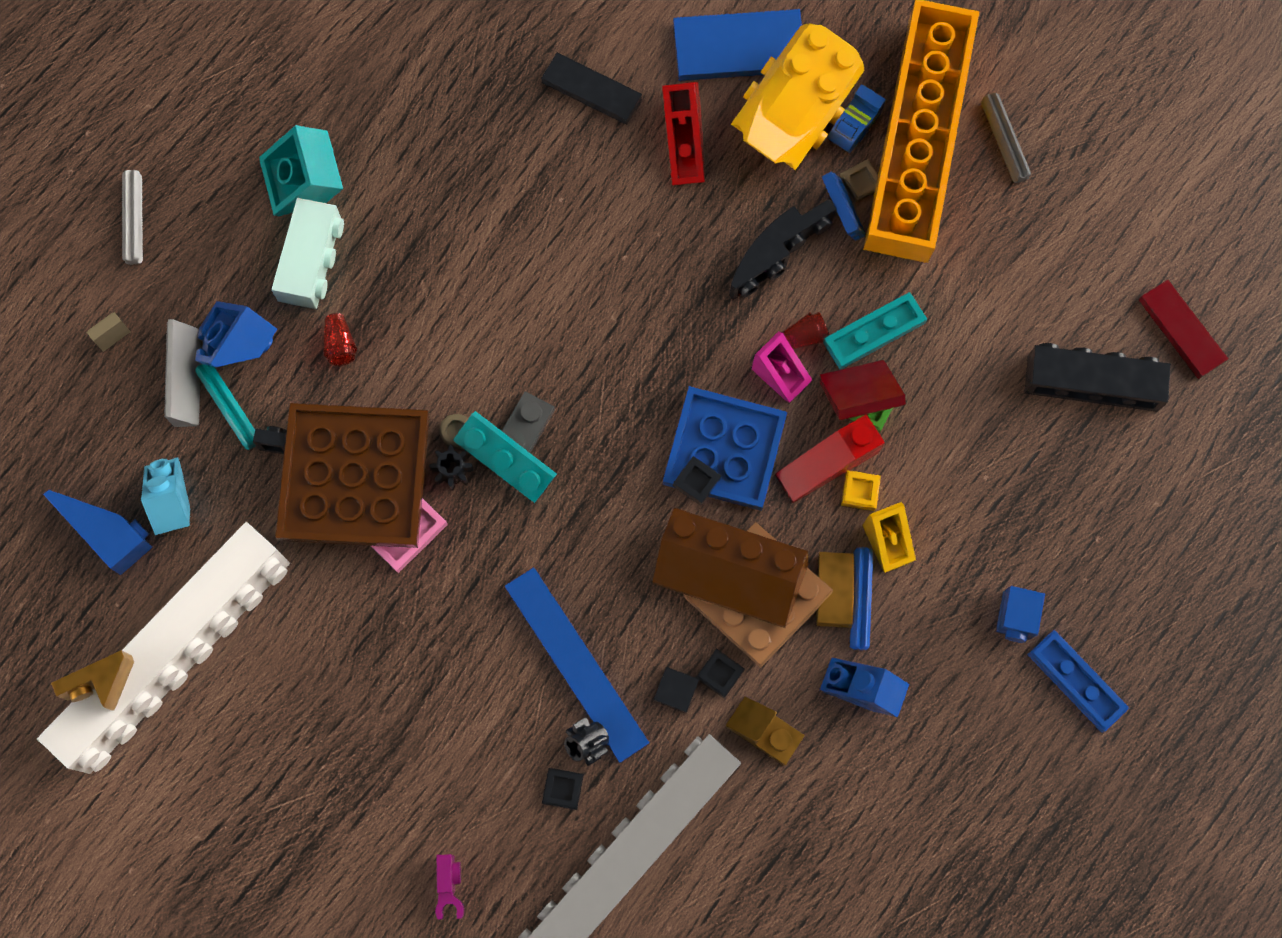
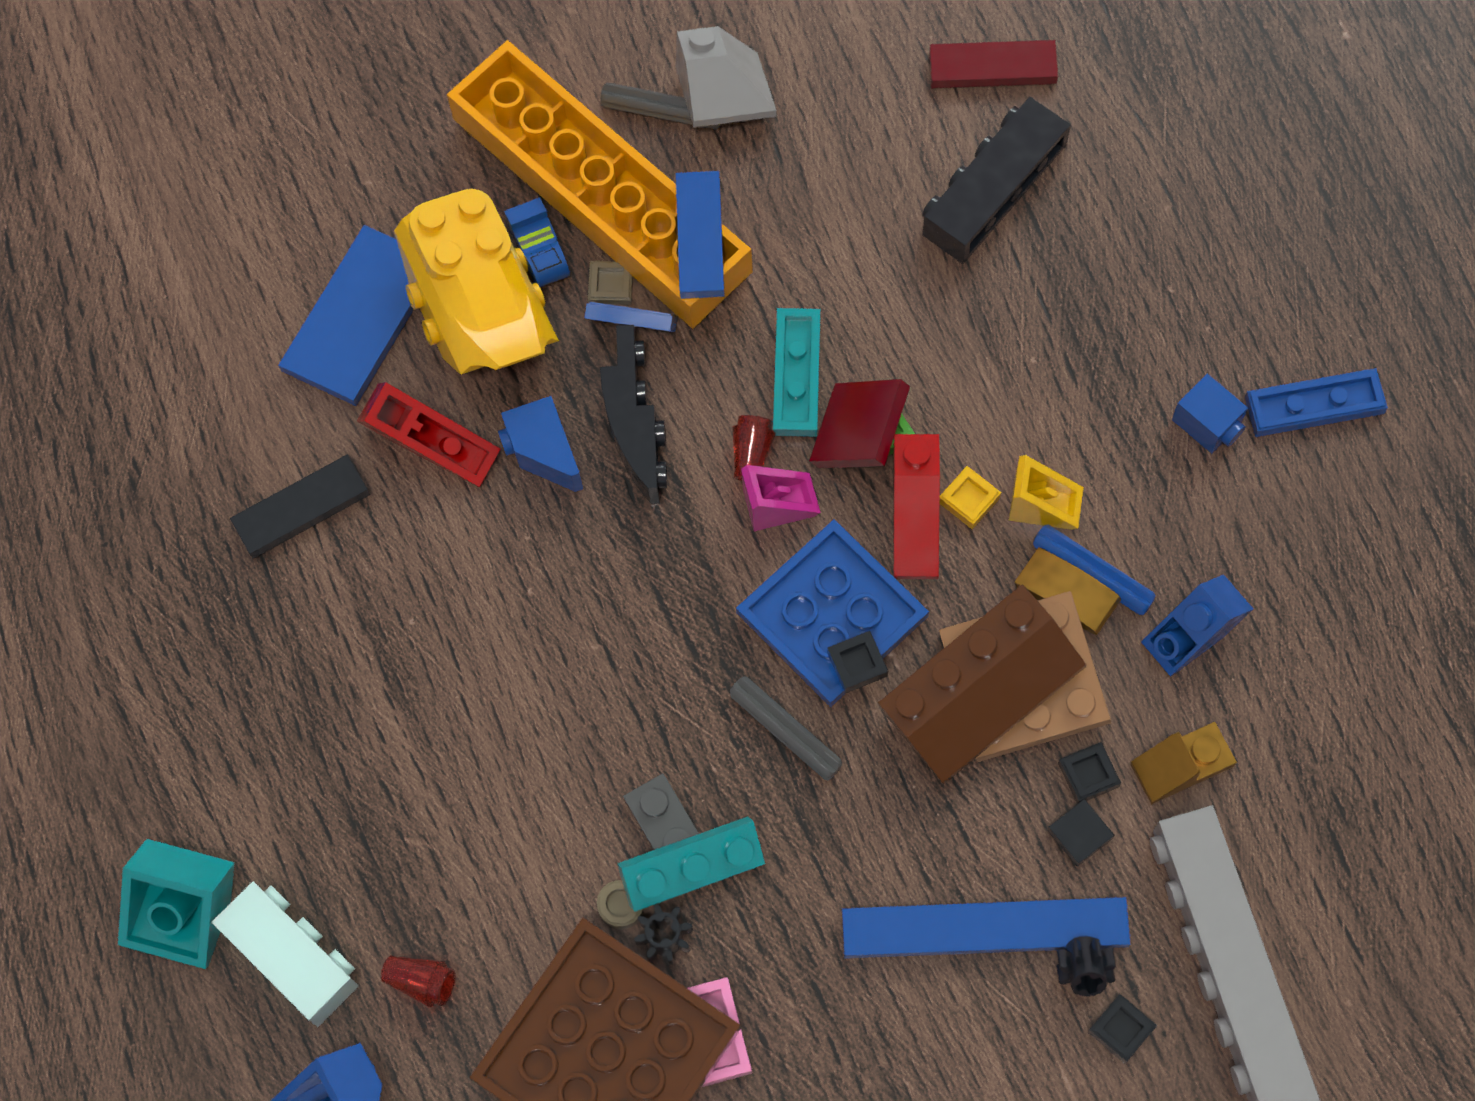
camera: 50 degrees left, 5 degrees down
none -> blue slope [498,396,583,492]
none -> light grey slope [676,26,776,127]
none -> blue tile [676,171,725,299]
none -> dark grey axle [730,676,842,781]

